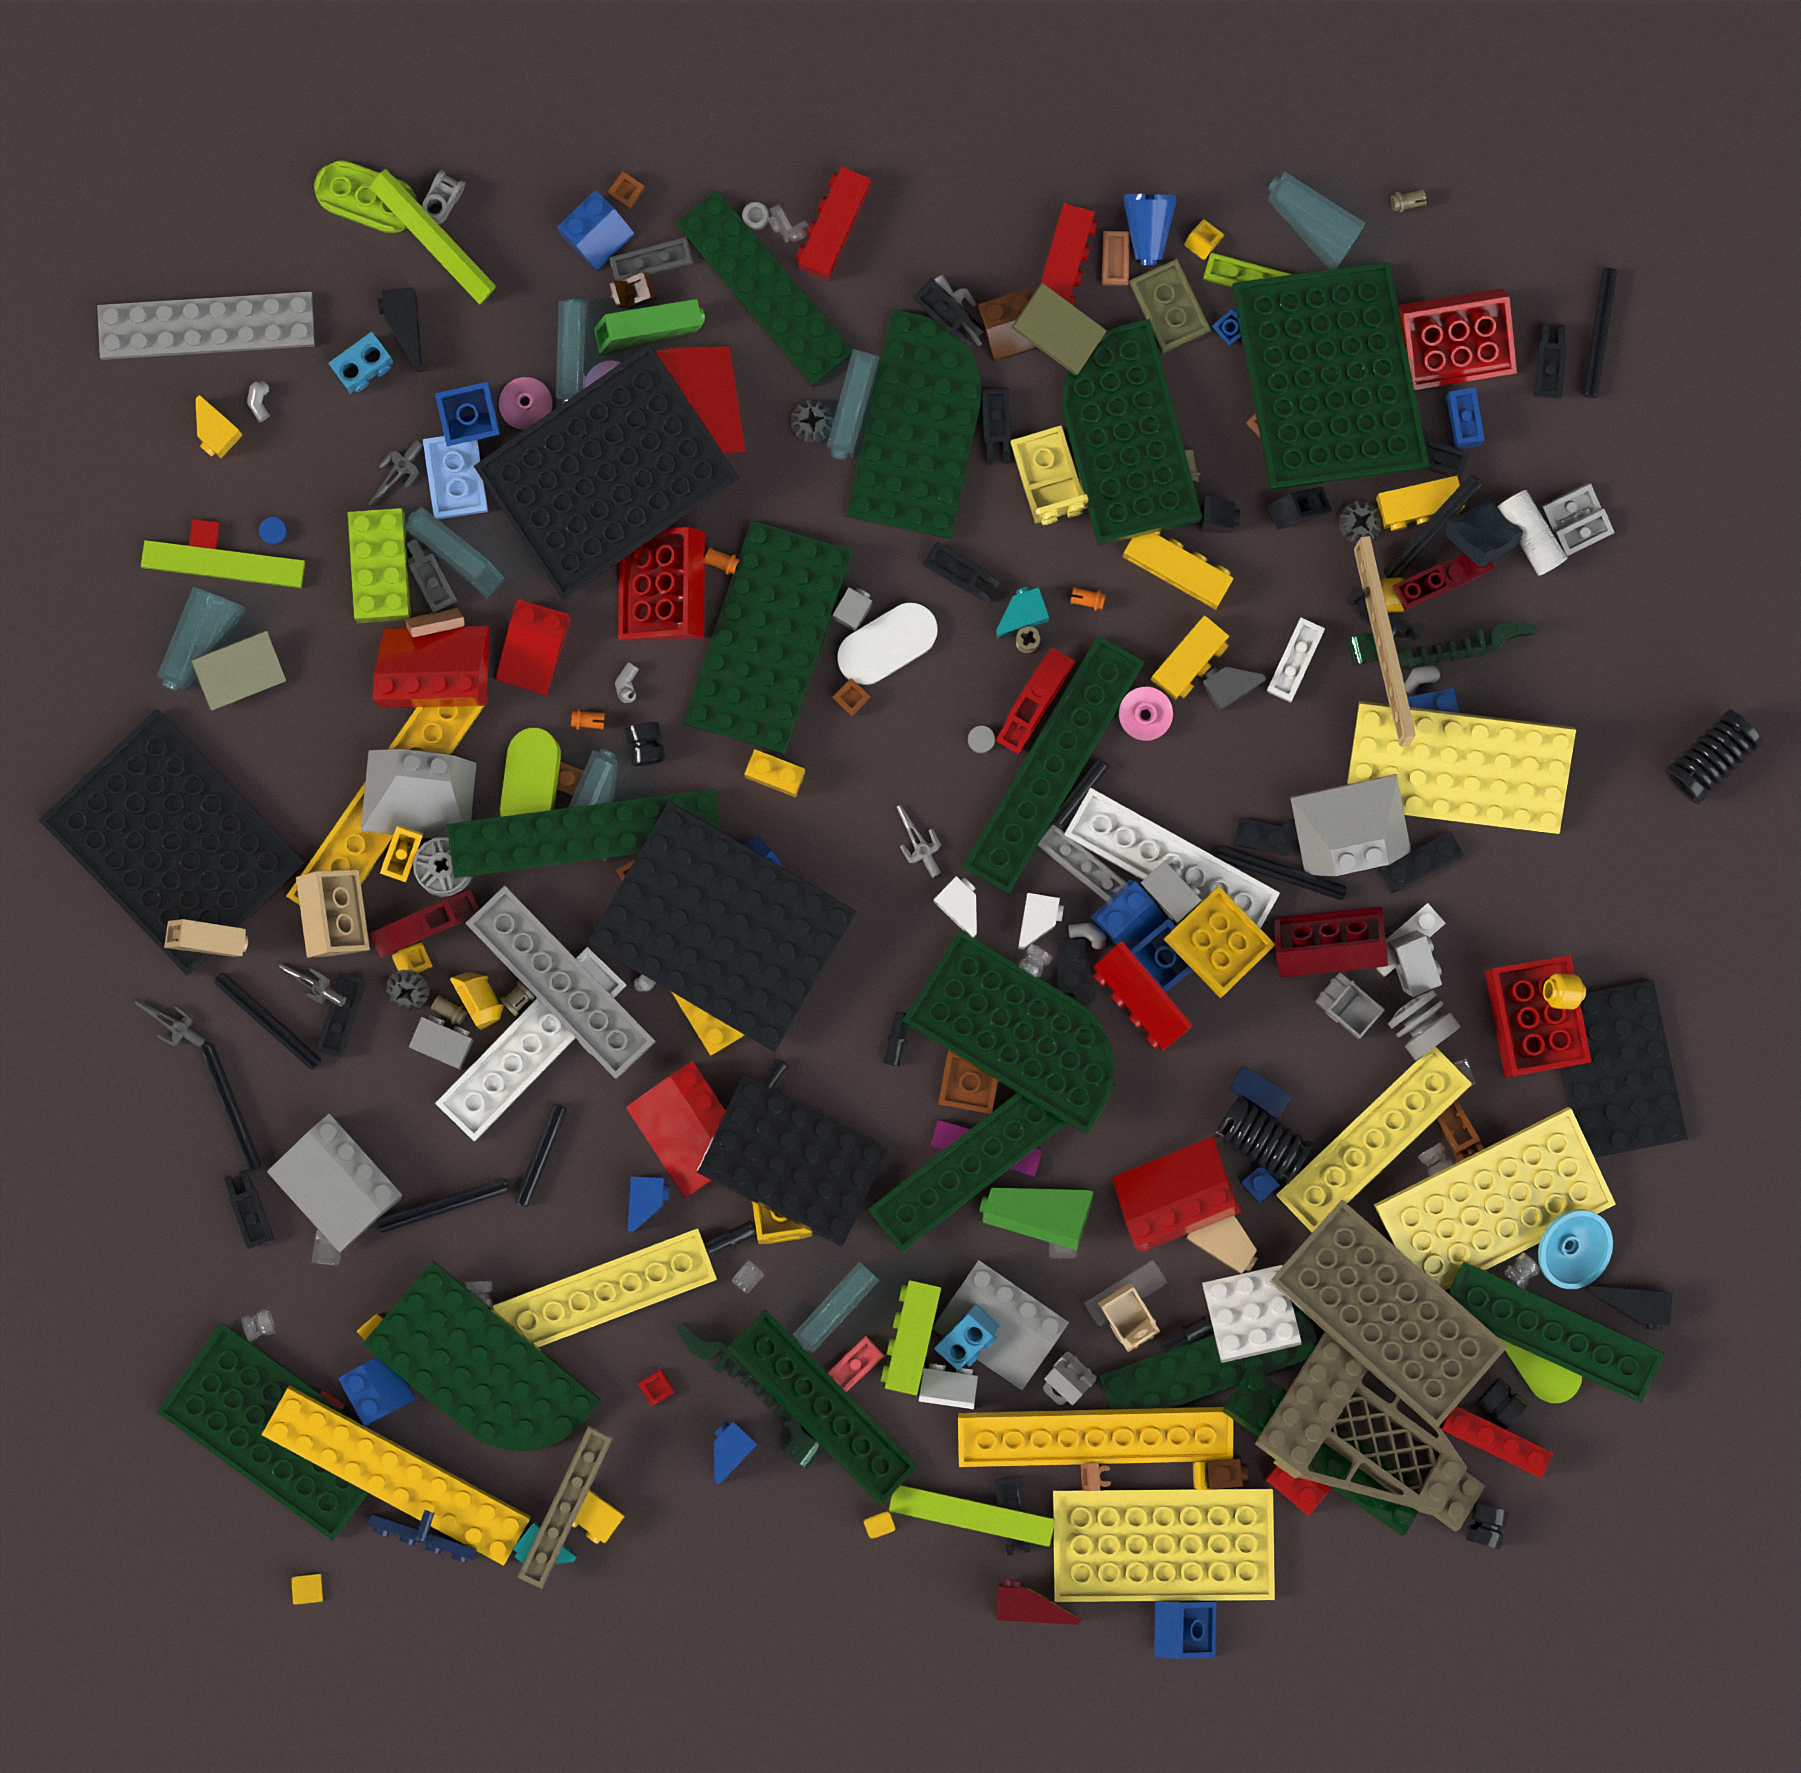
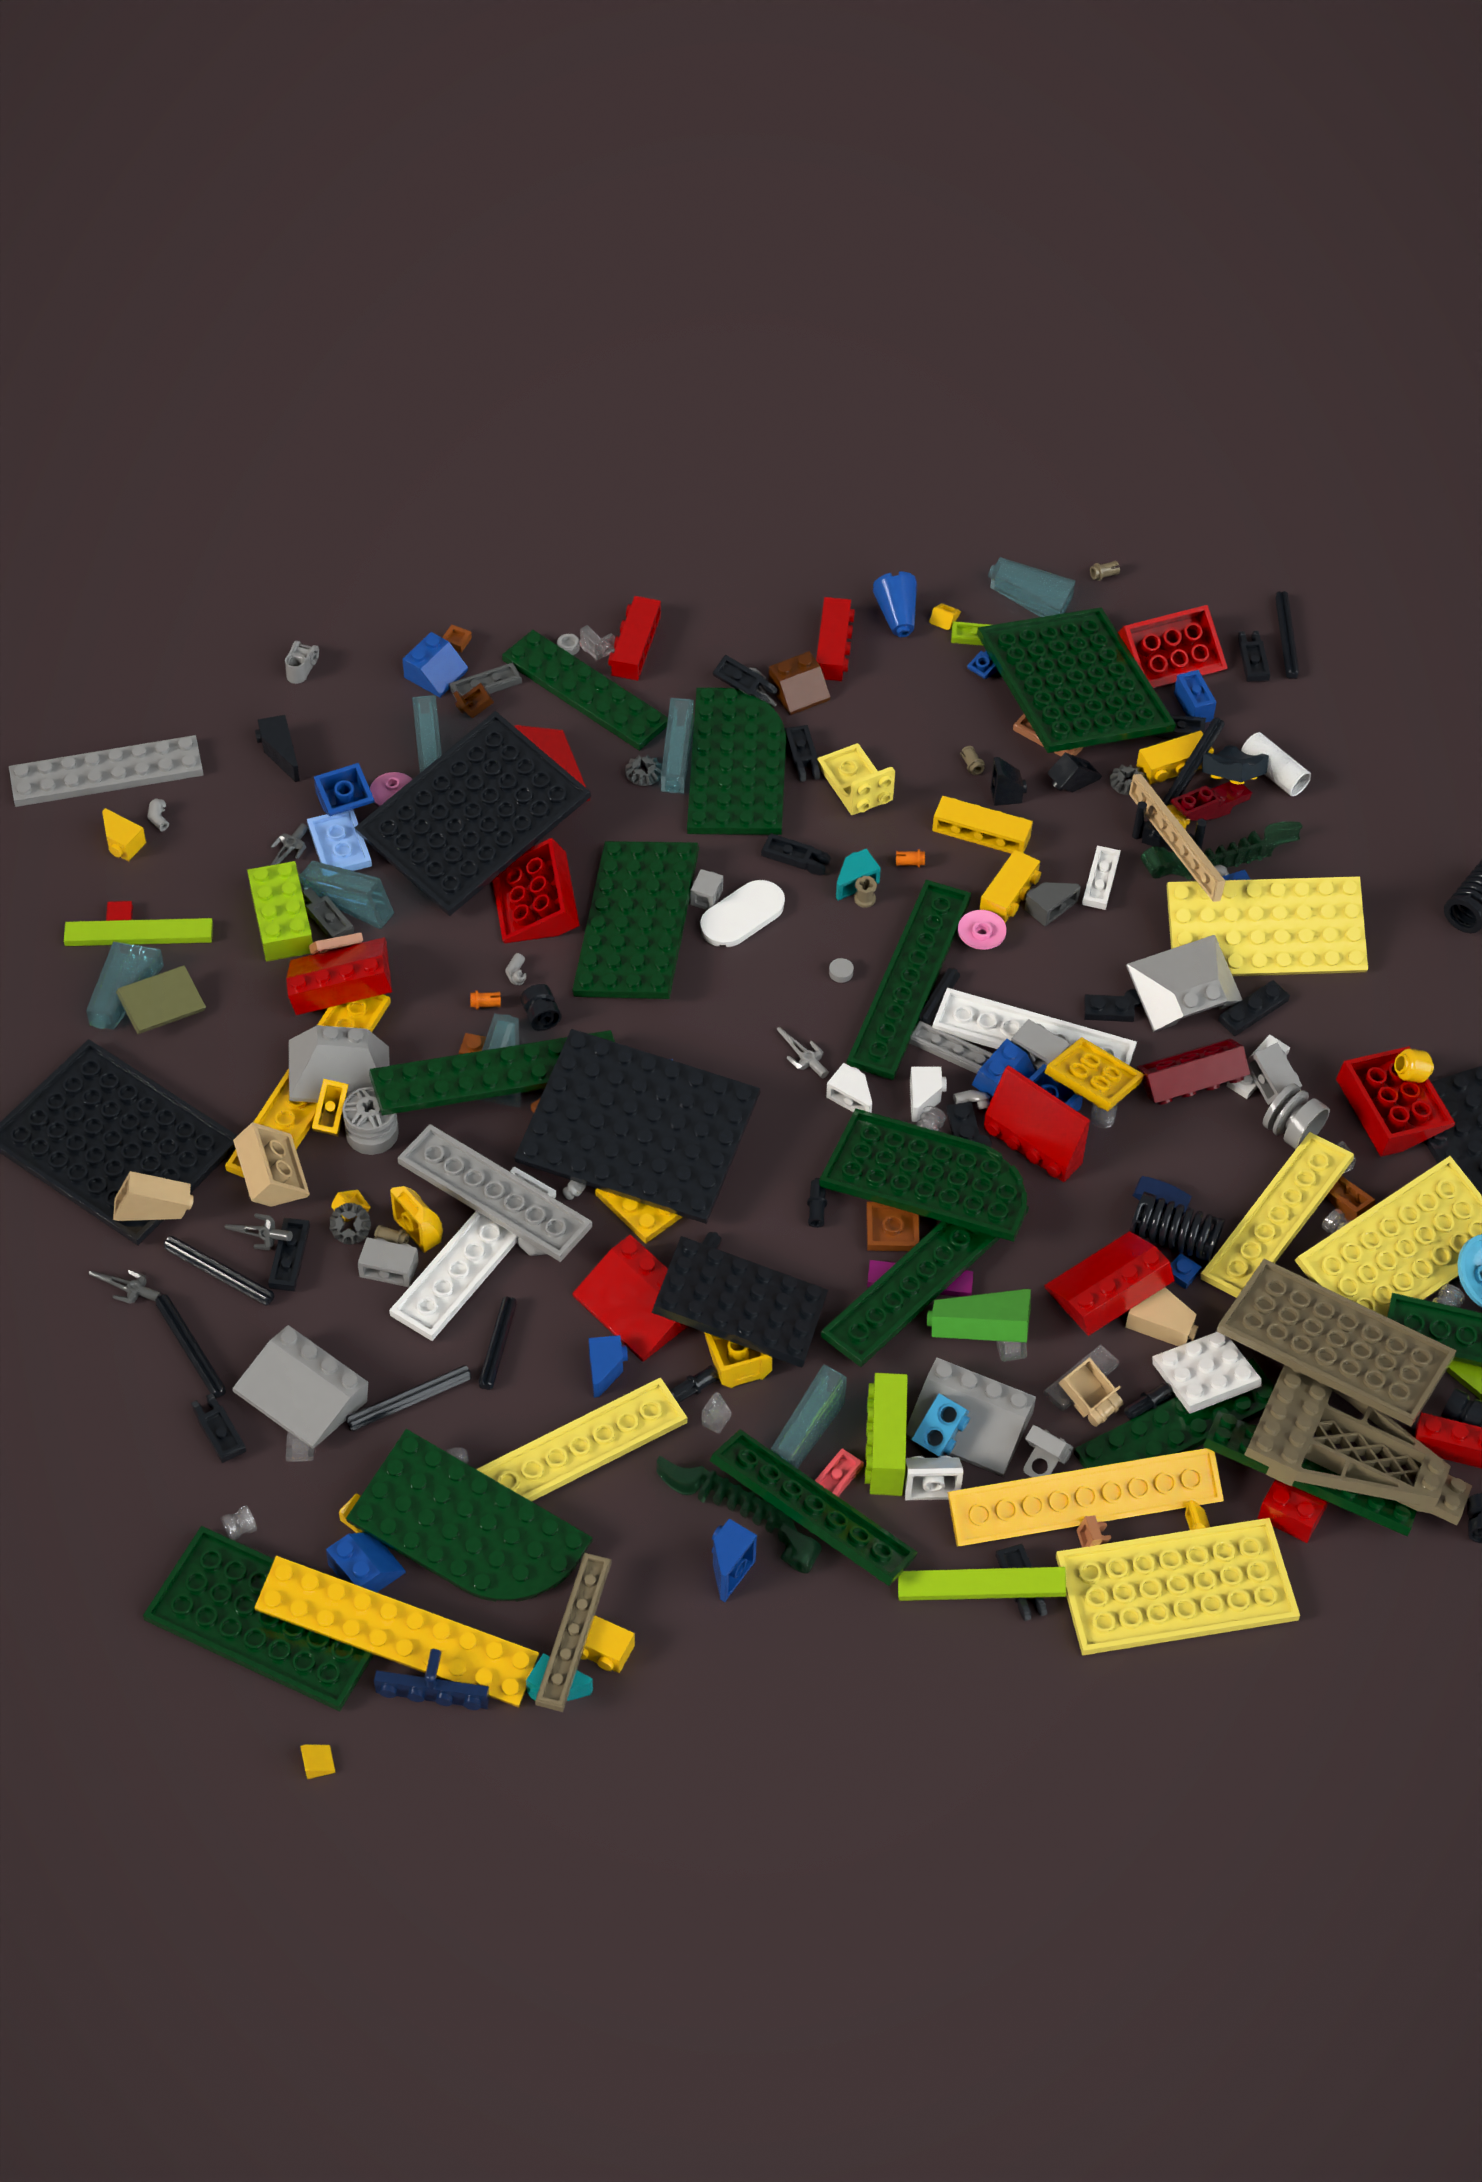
camera: 10 degrees left, 30 degrees down
blue tile [259,517,287,545] -> none
lime tile [314,160,418,233] -> none
dark azure brick [329,332,394,394] -> none
dark red slope [369,889,479,958] -> none
lime tile [370,169,496,305] -> none
red slope [495,599,571,696] -> none
dark tan bush [499,981,535,1017] -> none
lime tile [500,728,561,817] -> none
bright green slope [594,299,705,354] -> none
red tile [637,1369,675,1407] -> none
orange pin [705,547,740,575] -> none
yellow brick [745,749,806,798] -> none
dark orange plate [832,678,871,717] -> none
yellow slope [864,1511,895,1539] -> none
red slope [995,647,1076,754] -> none
dark red slope [996,1579,1080,1625] -> none
olive tile [1011,283,1107,375] -> none
dark green plate [1062,319,1202,546] -> none
nougat tile [1101,231,1130,286] -> none
olive tile [1129,259,1211,354] -> none
blue slope [1154,1601,1217,1659] -> none
reddish brown bracket [1207,1458,1249,1489] -> none
black axle [1217,845,1347,900] -> none
light grey piece [1315,973,1385,1040] -> none
light grey slope [1540,483,1615,556] -> none

